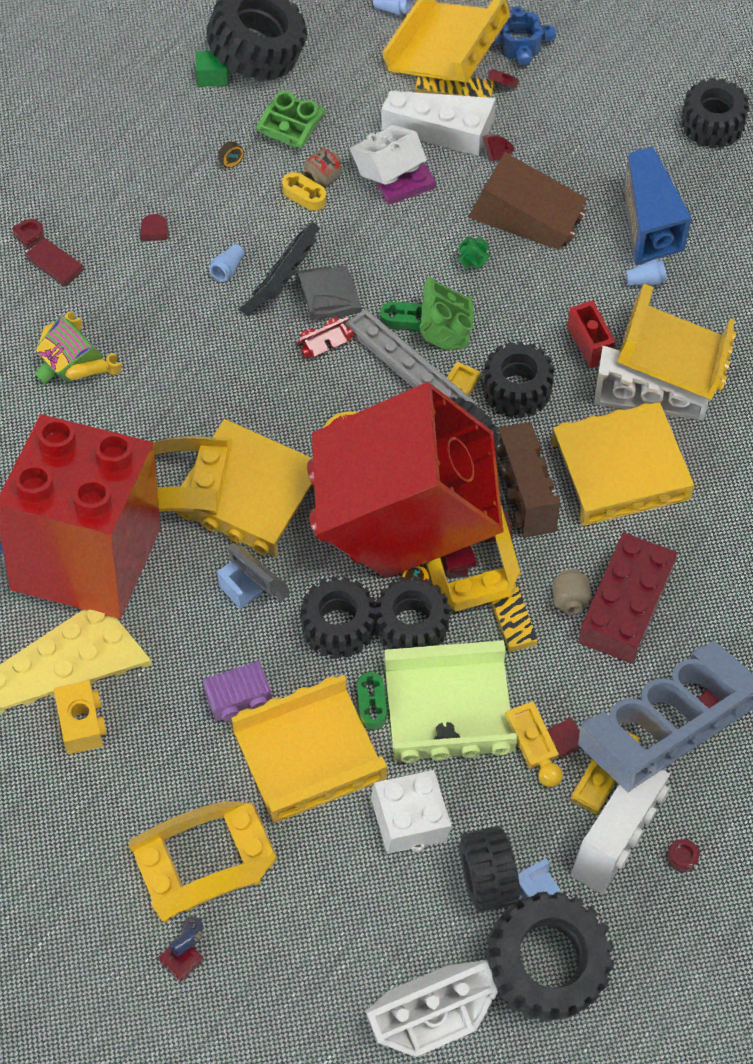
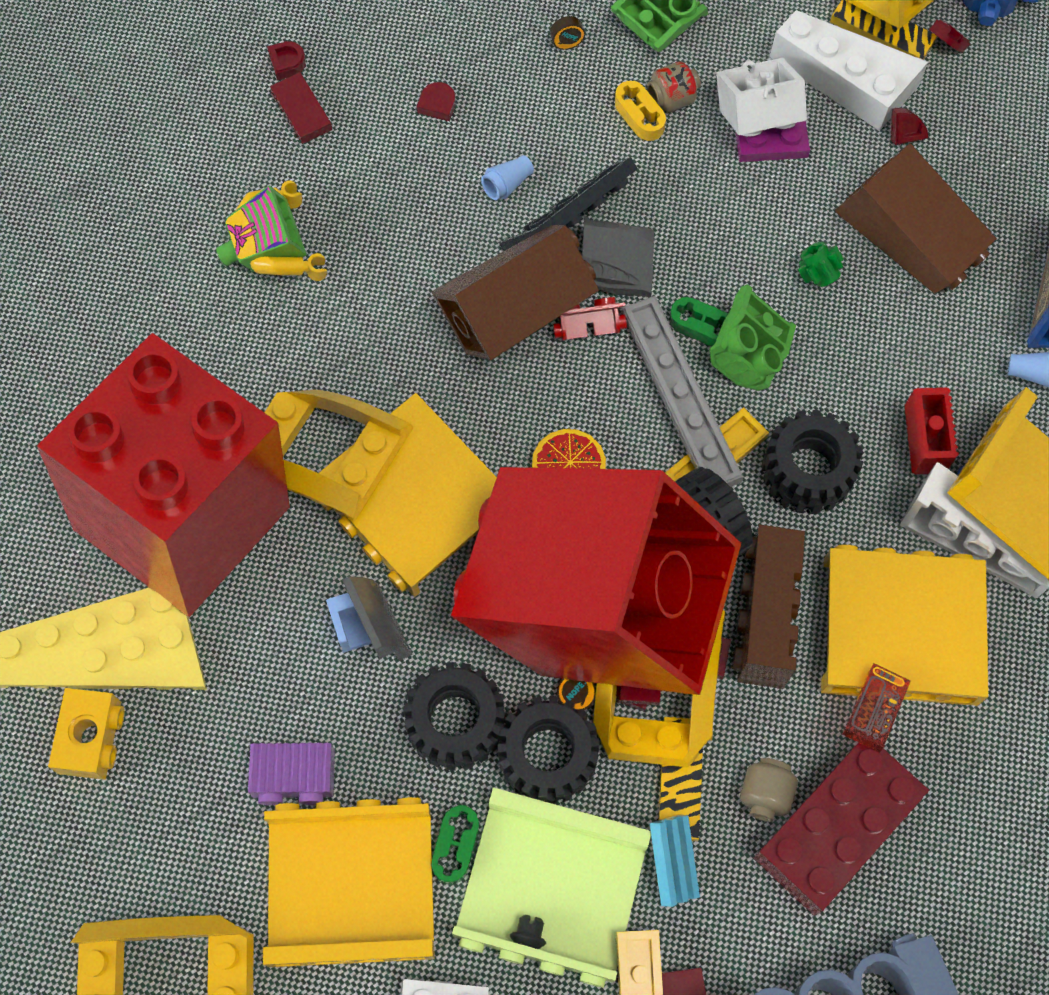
camera: 20 degrees right, 10 degrees up
none -> reddish brown slope [432,225,599,360]
none -> medium azure tile [650,815,700,907]
none -> clear red tile [842,663,911,753]

